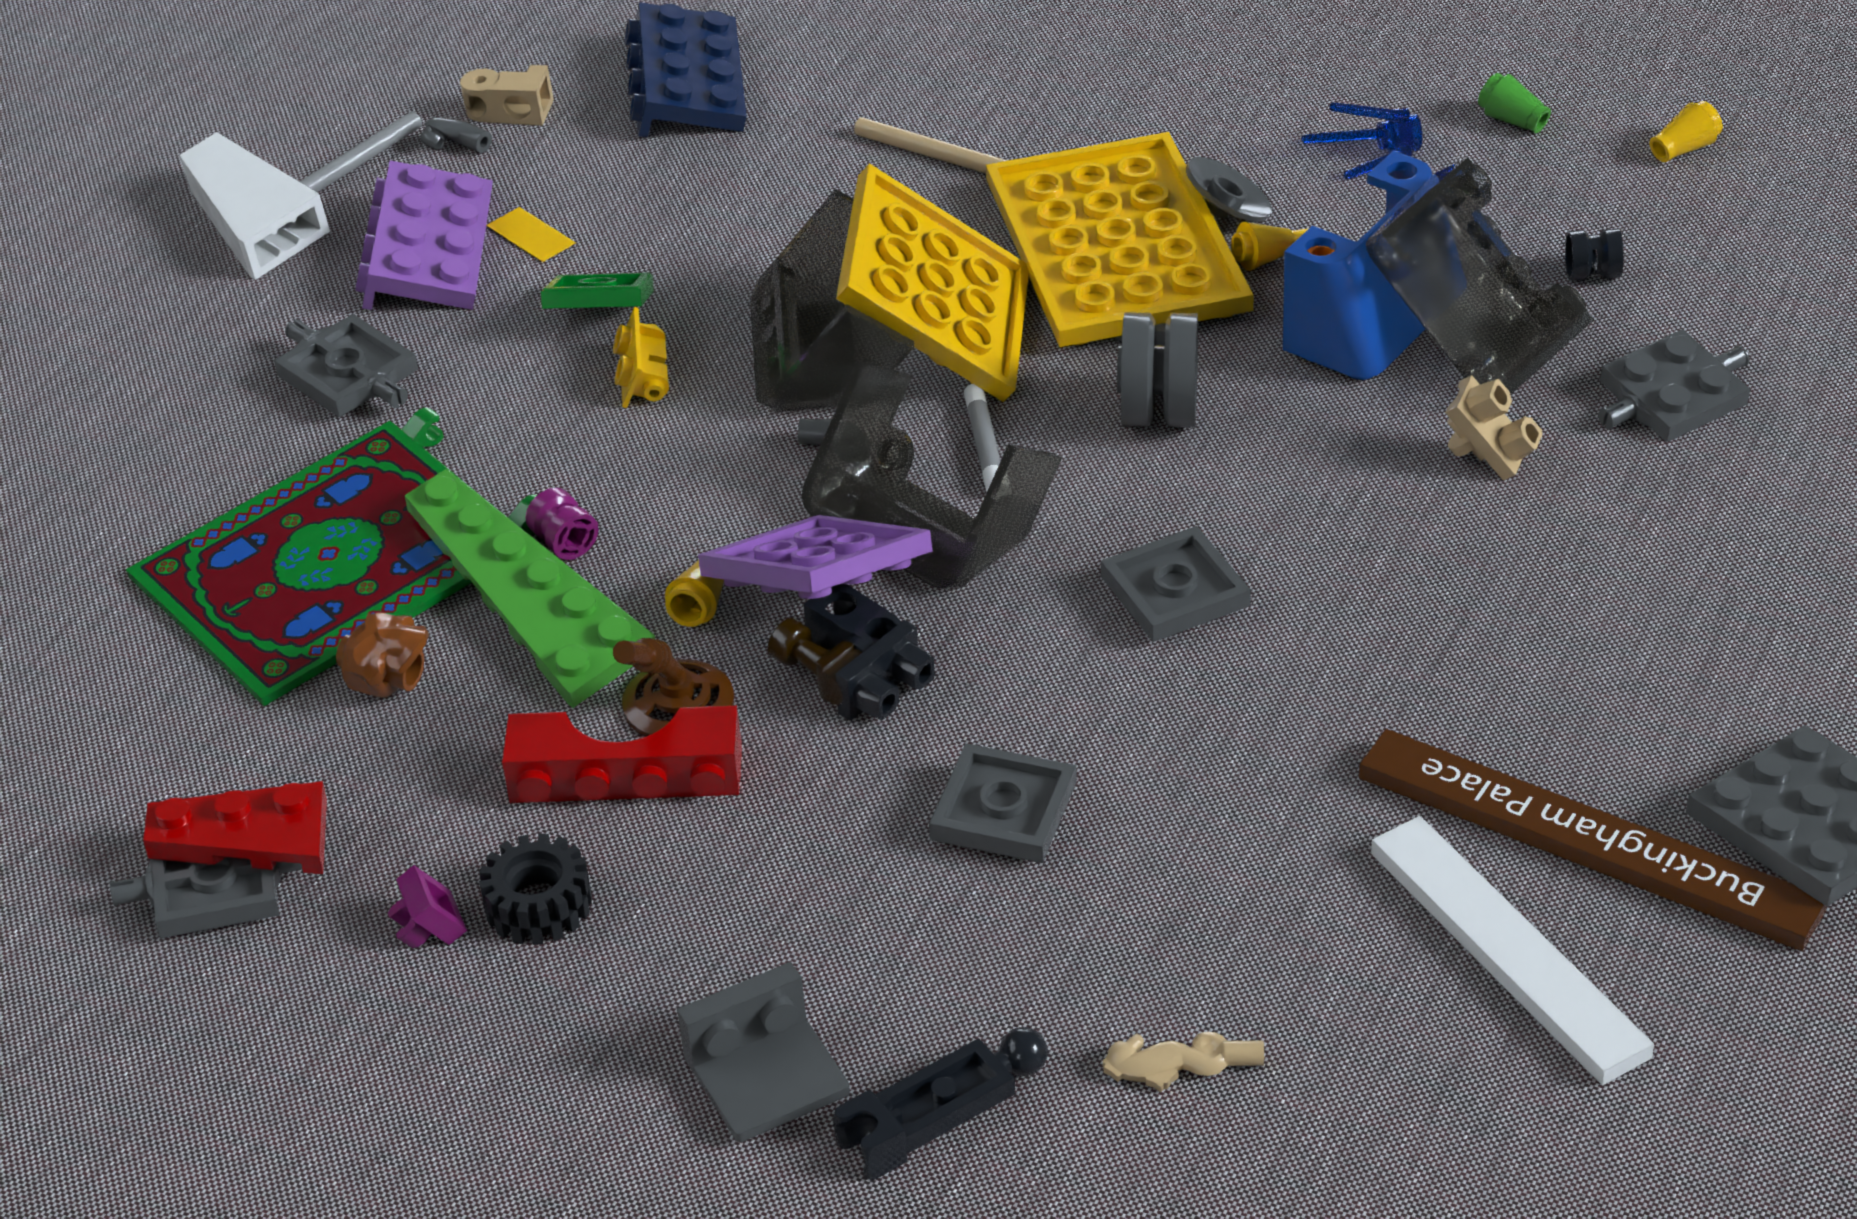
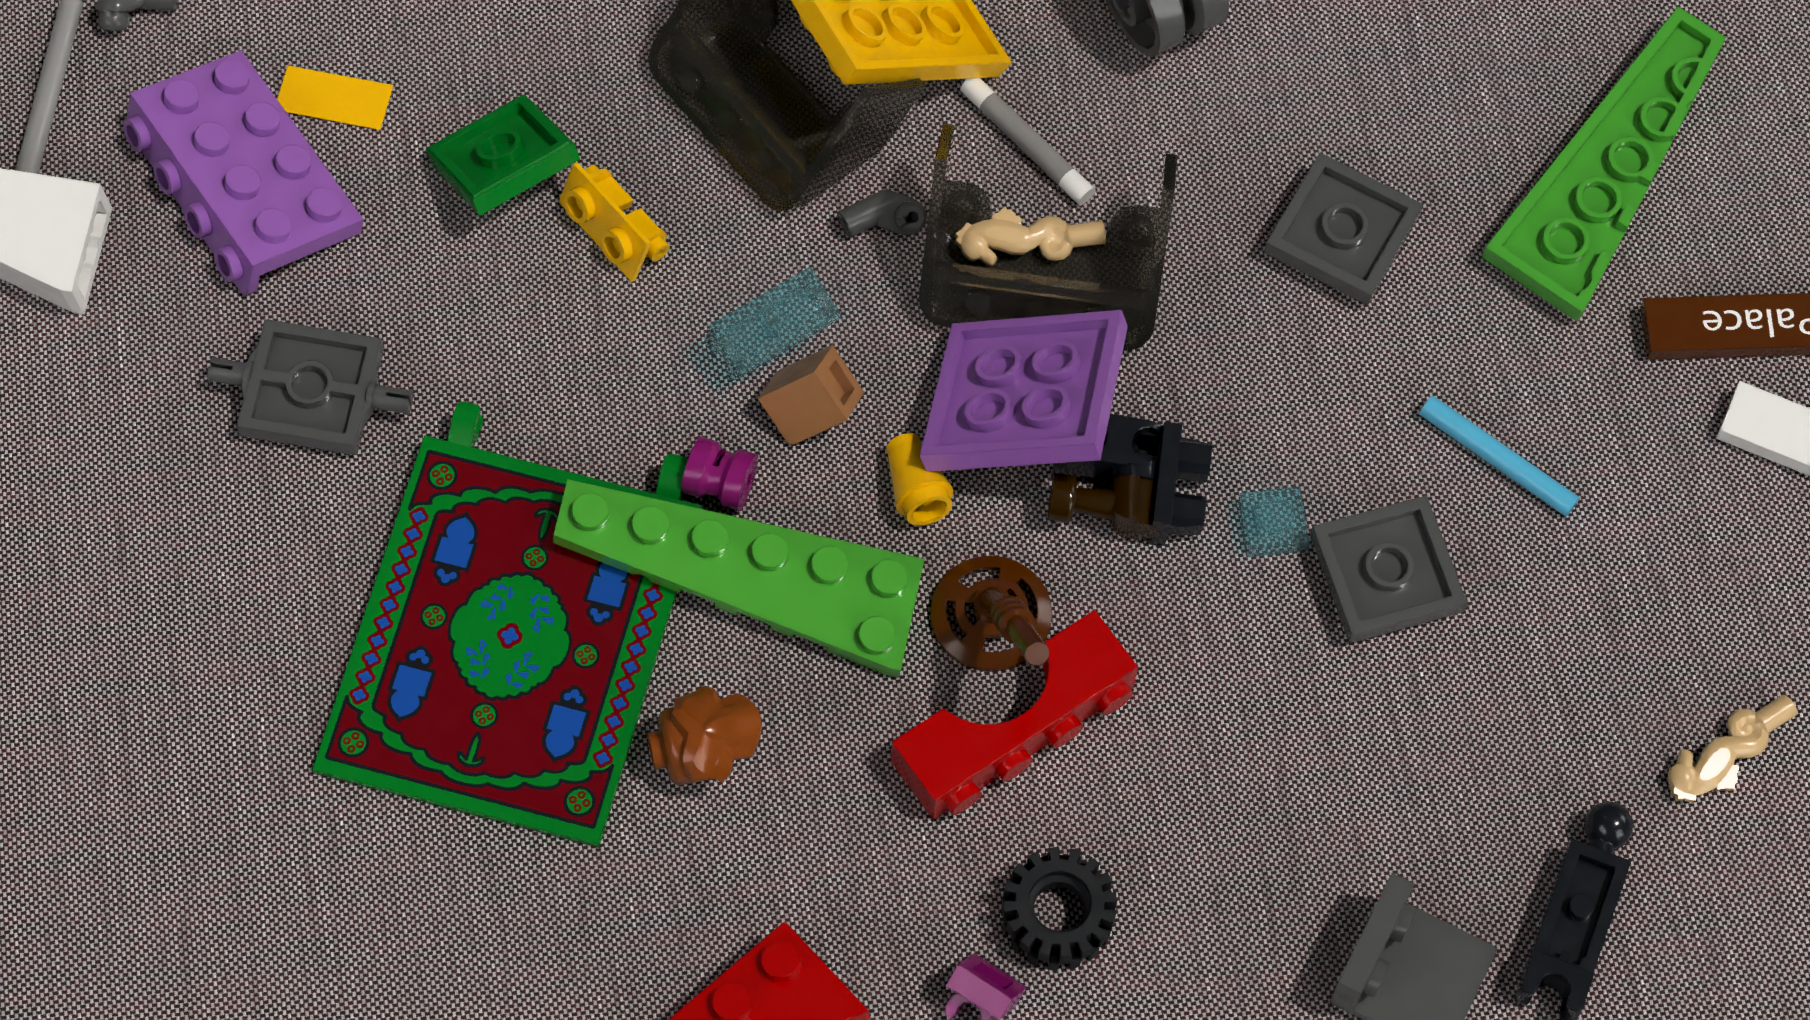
camera: 40 degrees left, 25 degrees up
none -> clear light blue hinge [704,266,842,381]
none -> medium nougat panel [758,345,865,445]
none -> tan animal [955,207,1106,267]
none -> clear light blue plate [1238,487,1309,557]
none -> medium azure bar [1419,395,1580,517]
none -> bright green wing [1482,6,1726,322]

